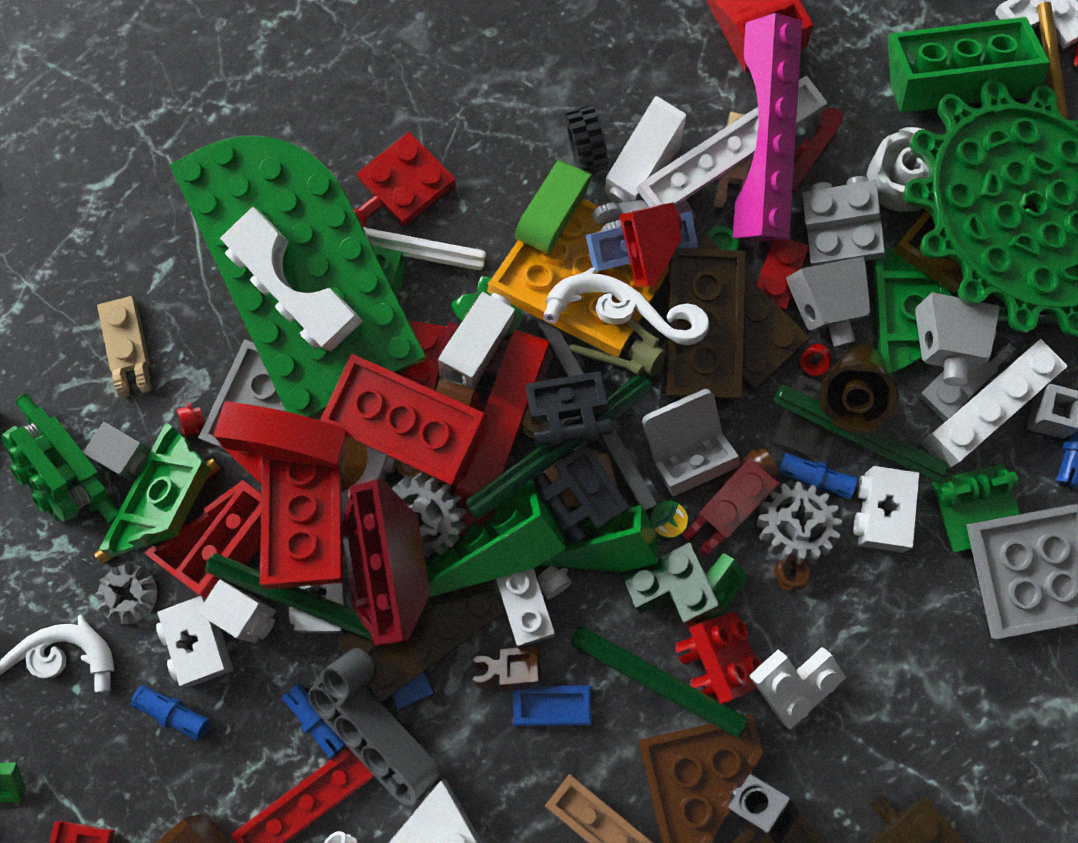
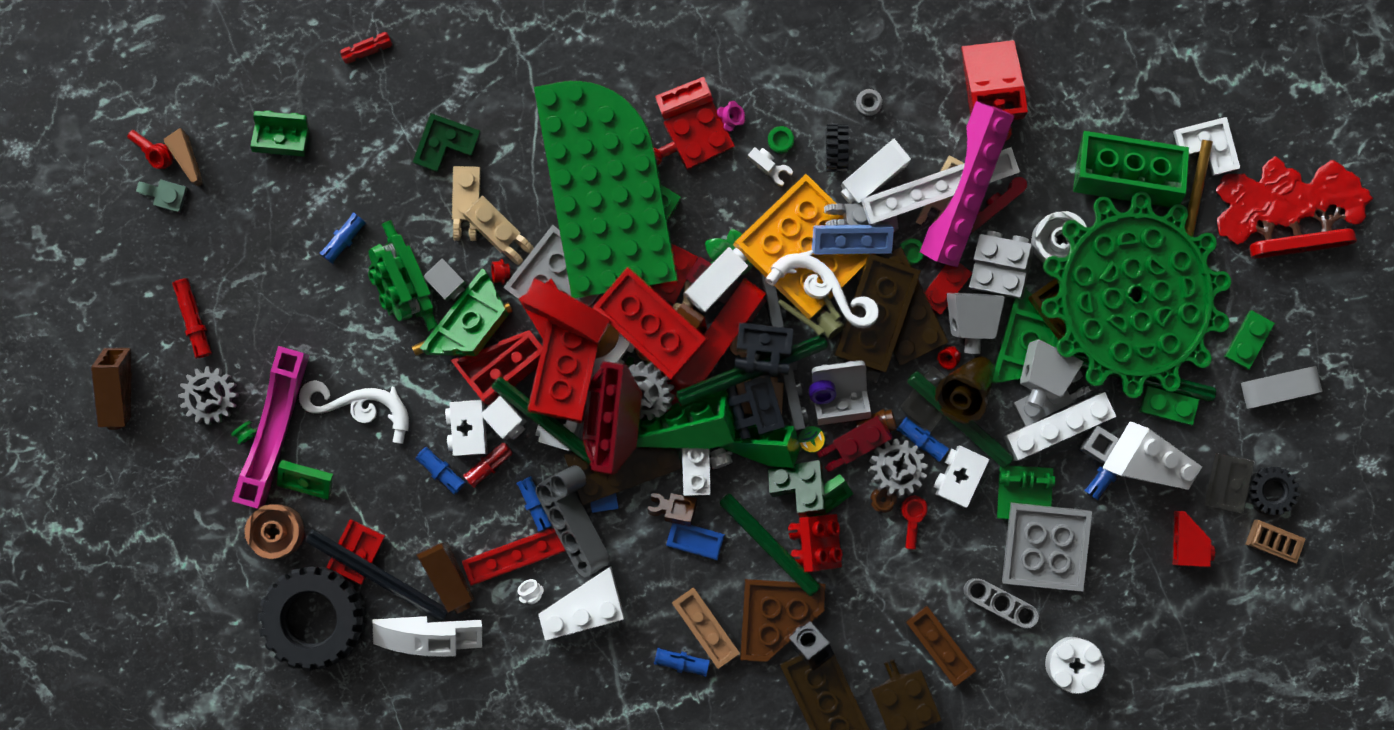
camera: 15 degrees right, 10 degrees up
light grey gear [94,563,157,625] -> none
white arch [220,207,363,352] -> none
white axle [363,227,486,271] -> none
bright green beam [515,160,592,254] -> none
red slope [619,202,682,287] -> none
white plate [749,647,846,729] -> none
none -> dark green plate [412,113,481,172]
none -> tan hinge [463,196,534,265]
none -> red axle [463,442,513,488]
none -> red plate [655,77,713,120]
none -> dark pink plate [717,101,745,132]
none -> white plate [747,147,793,187]
none -> green tile [767,126,794,154]
none -> dark purple tile [809,380,836,404]
none -> light grey plate [856,89,882,116]
none -> red plate [901,495,928,549]
none -> reddish brown plate [905,606,976,687]
none -> light grey beam [964,578,1039,628]

